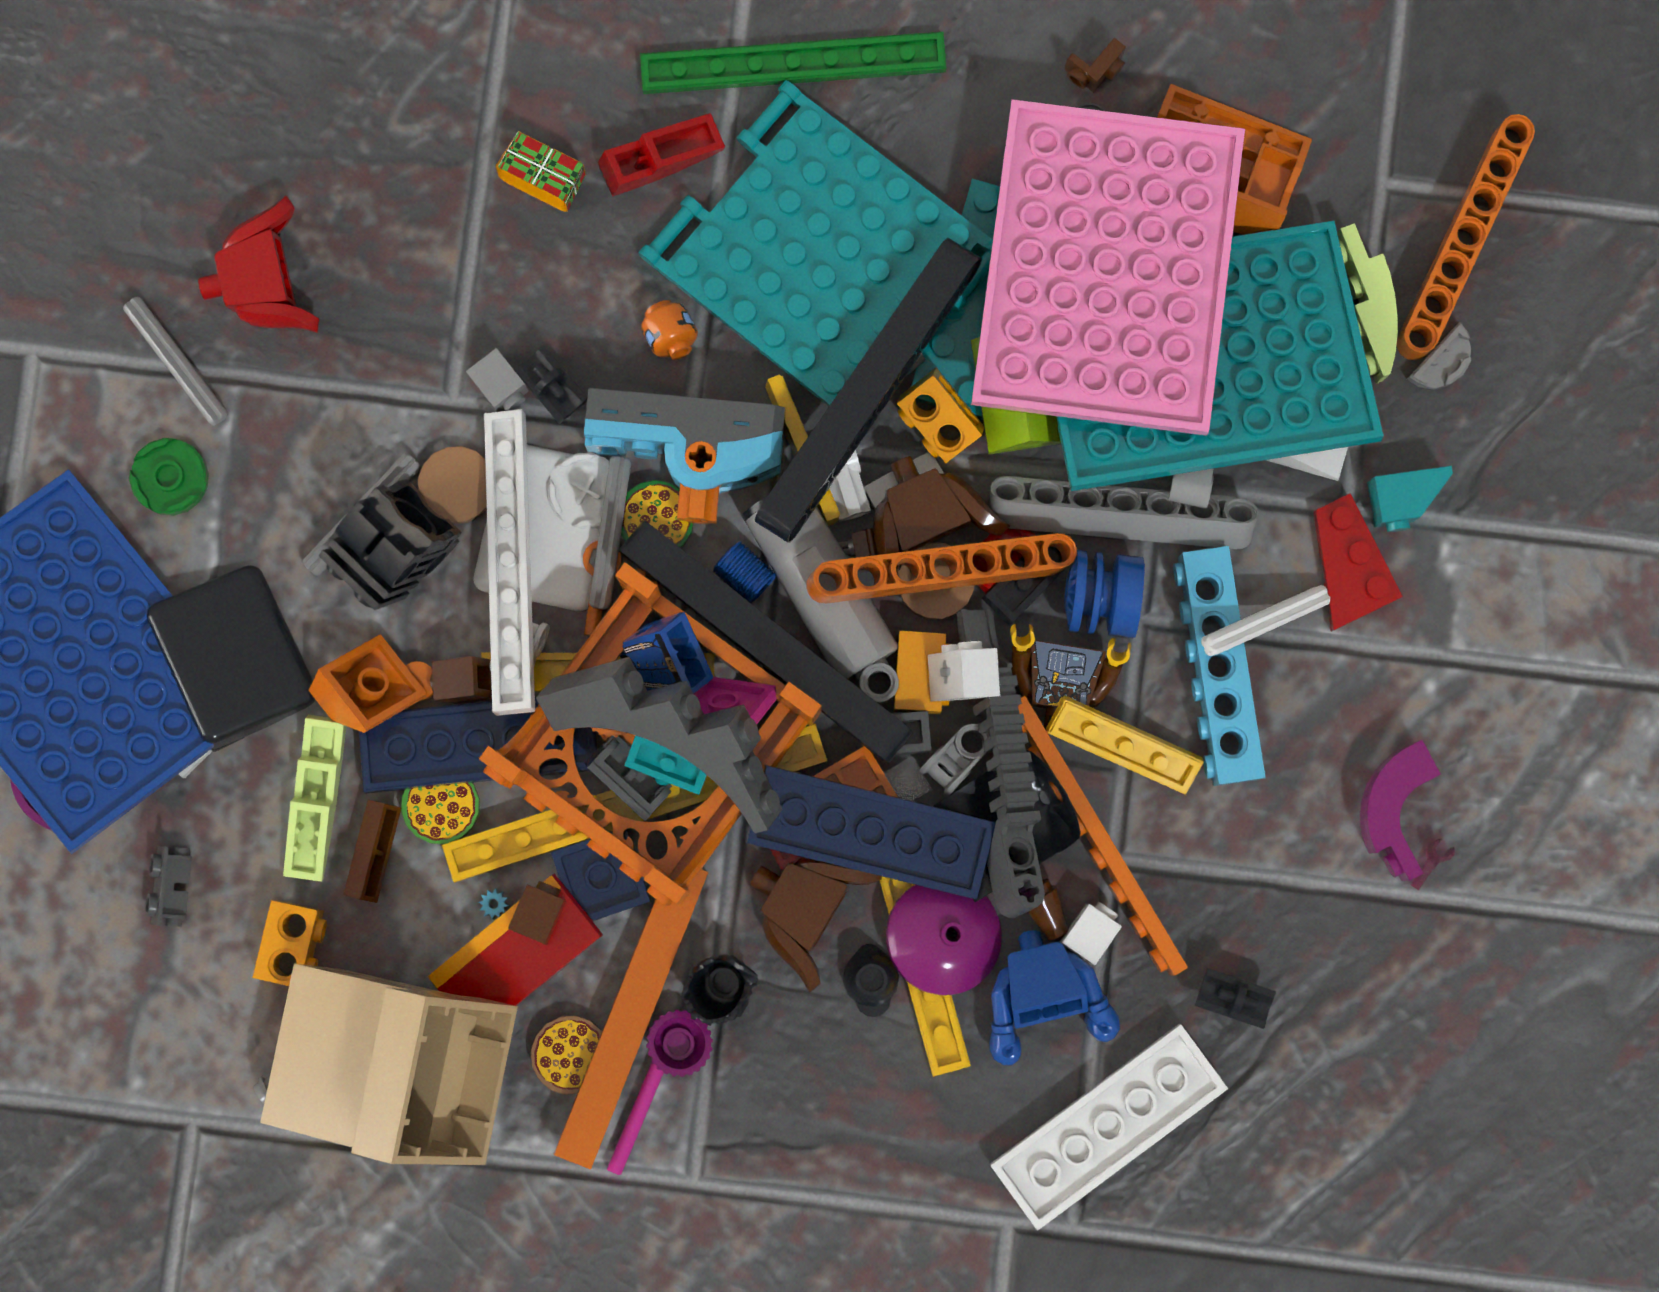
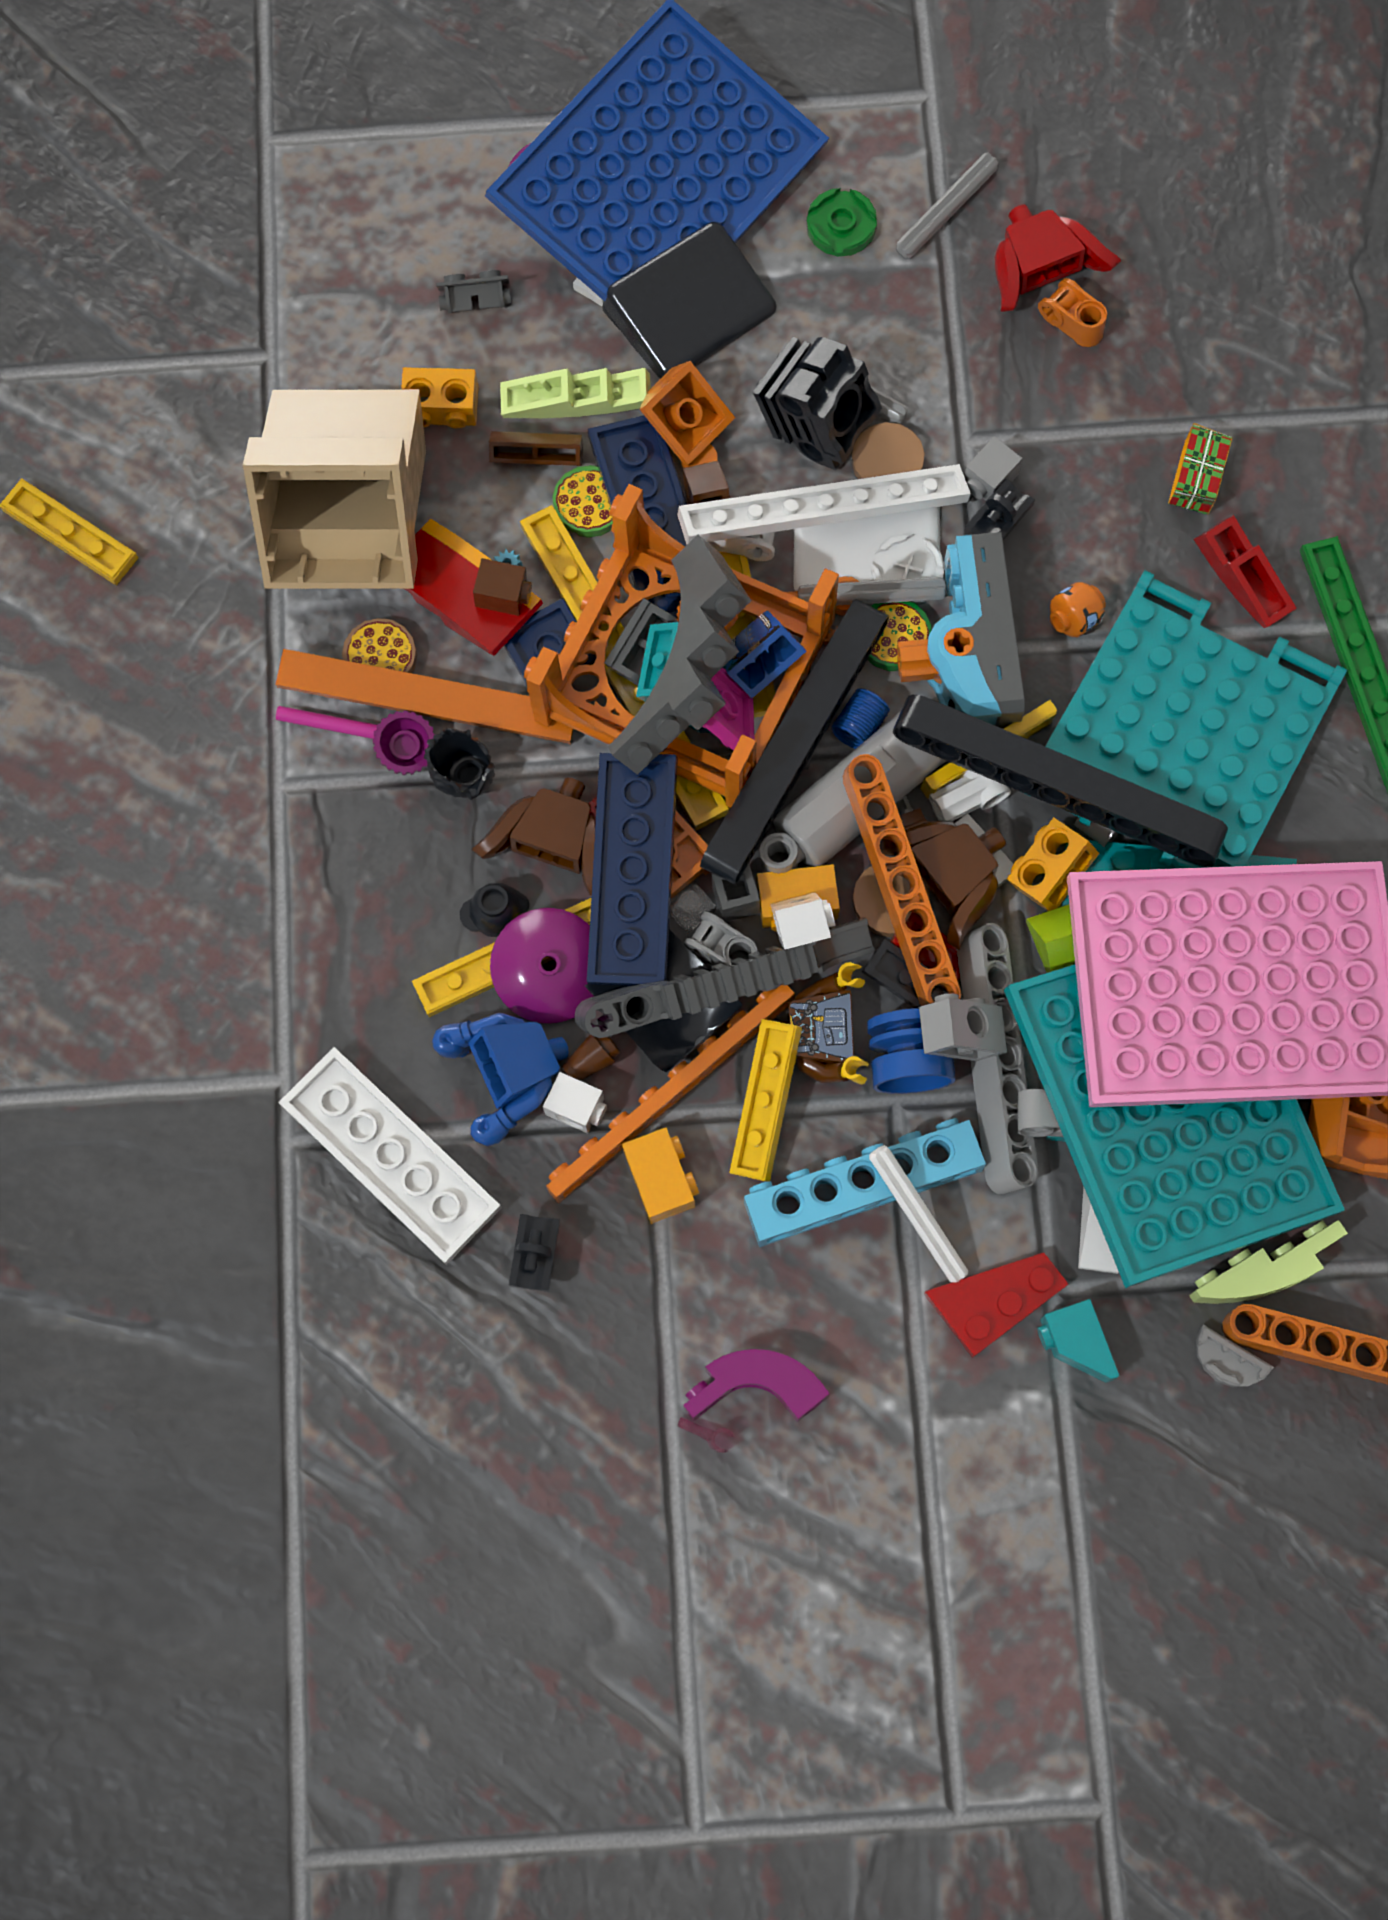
camera: 85 degrees right, 10 degrees down
none -> light orange brick [622,1127,699,1224]
none -> light grey brick [919,994,1007,1061]
none -> orange piece [1038,278,1107,347]

